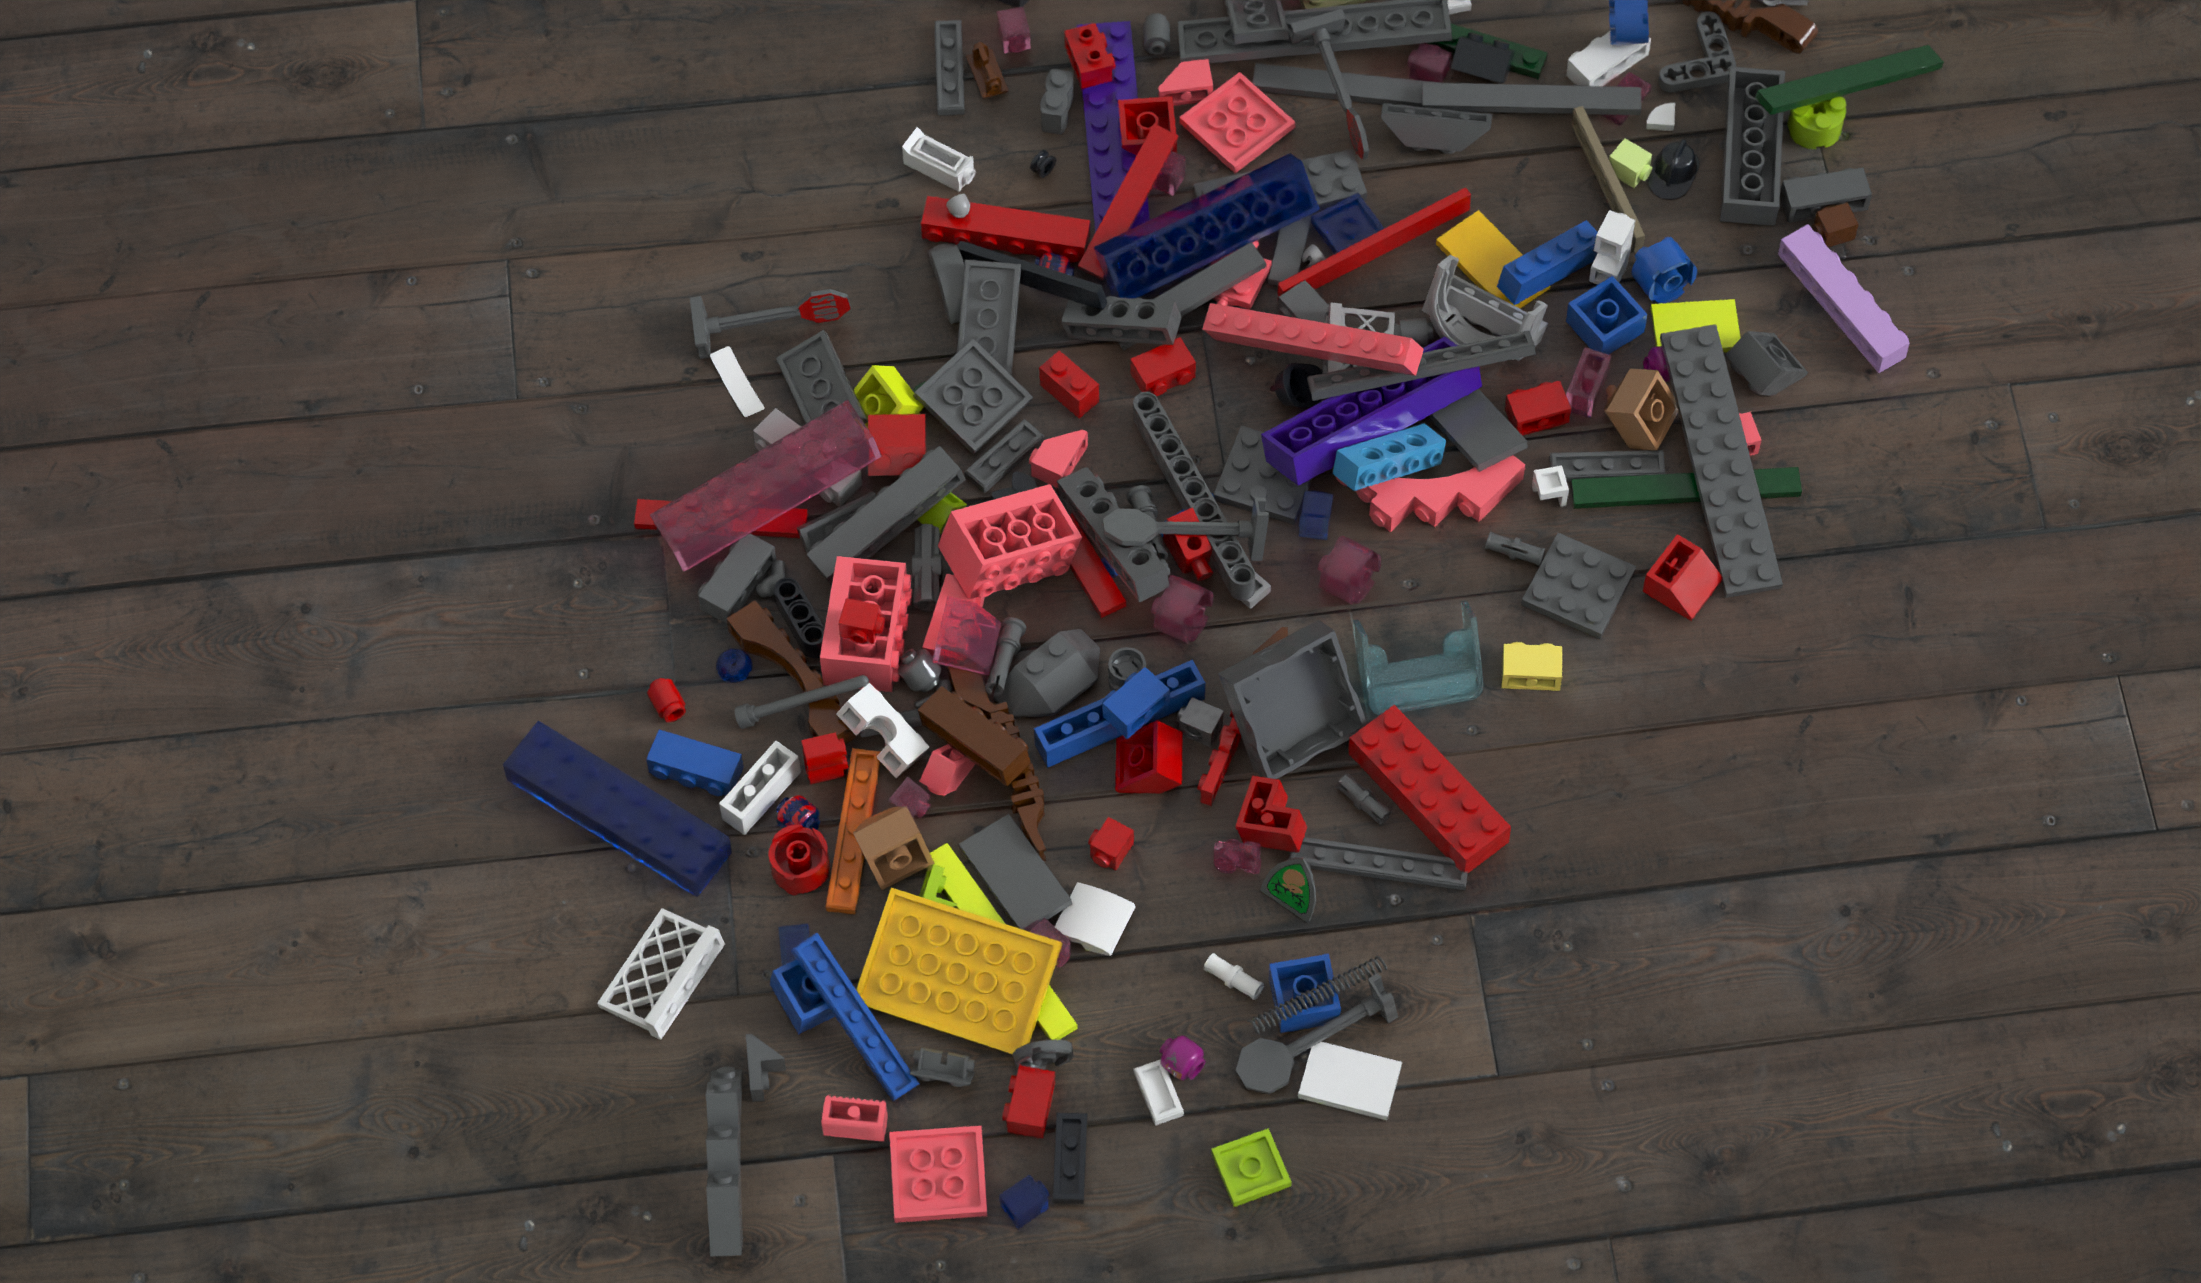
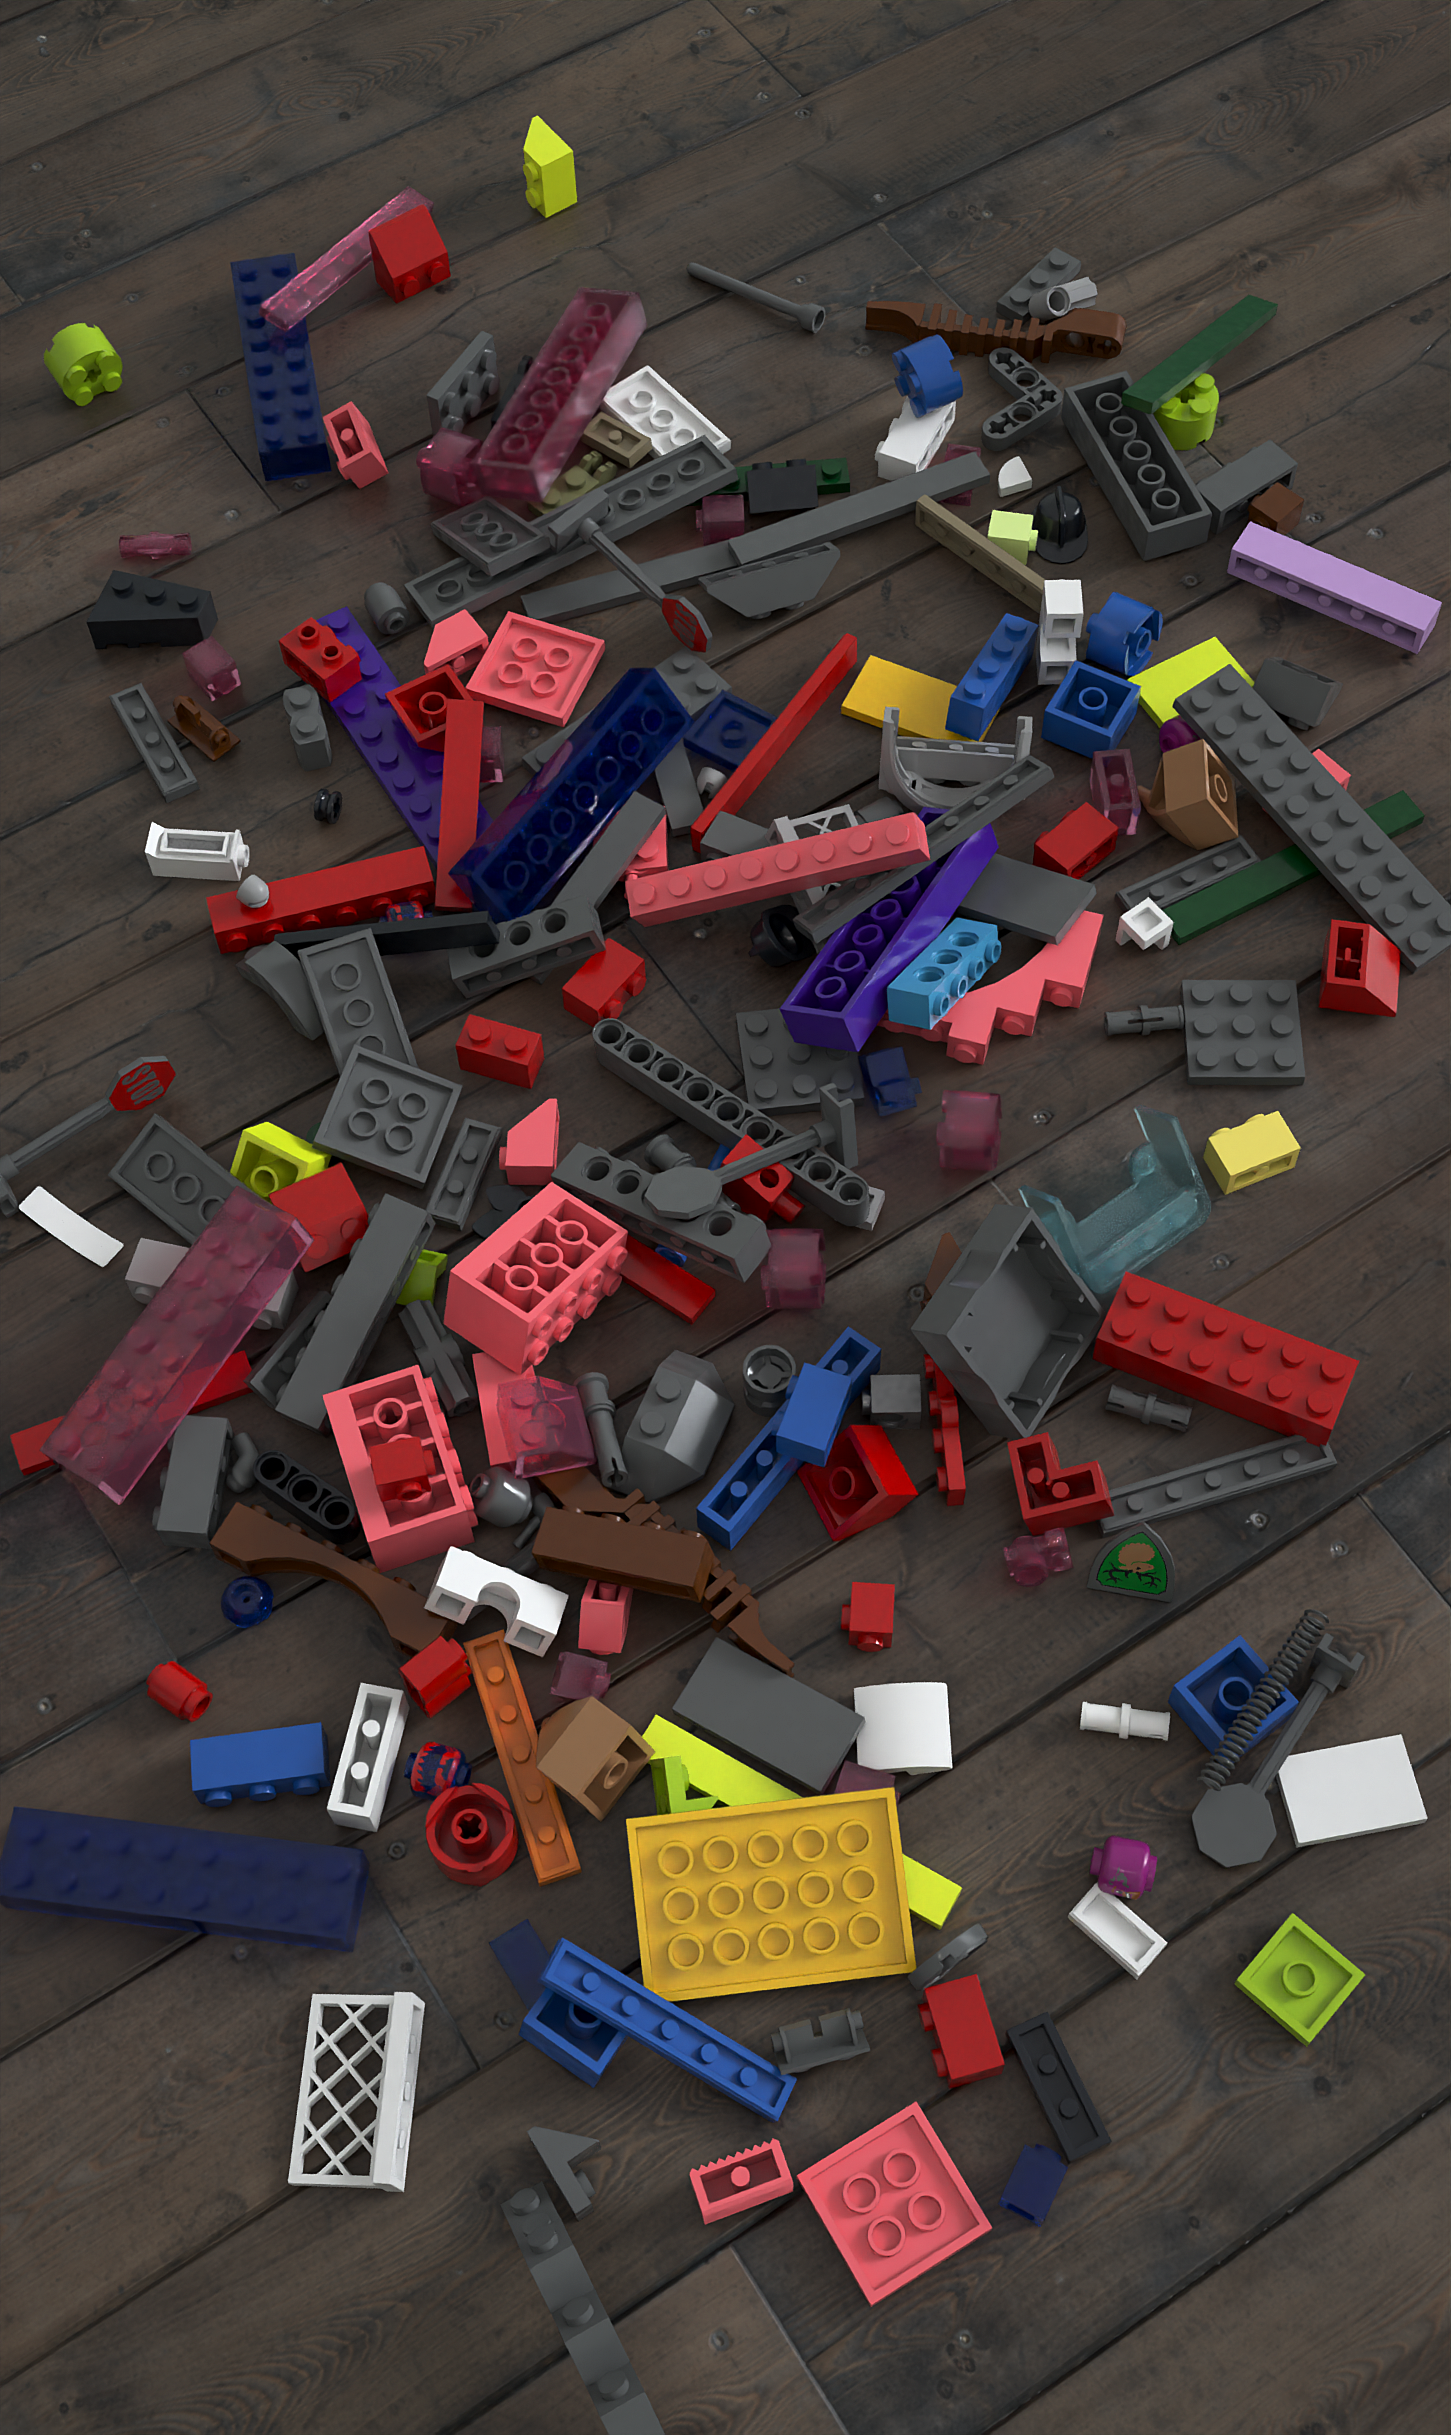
camera: 25 degrees left, 0 degrees up
dark grey piece [735,675,869,729] -> none

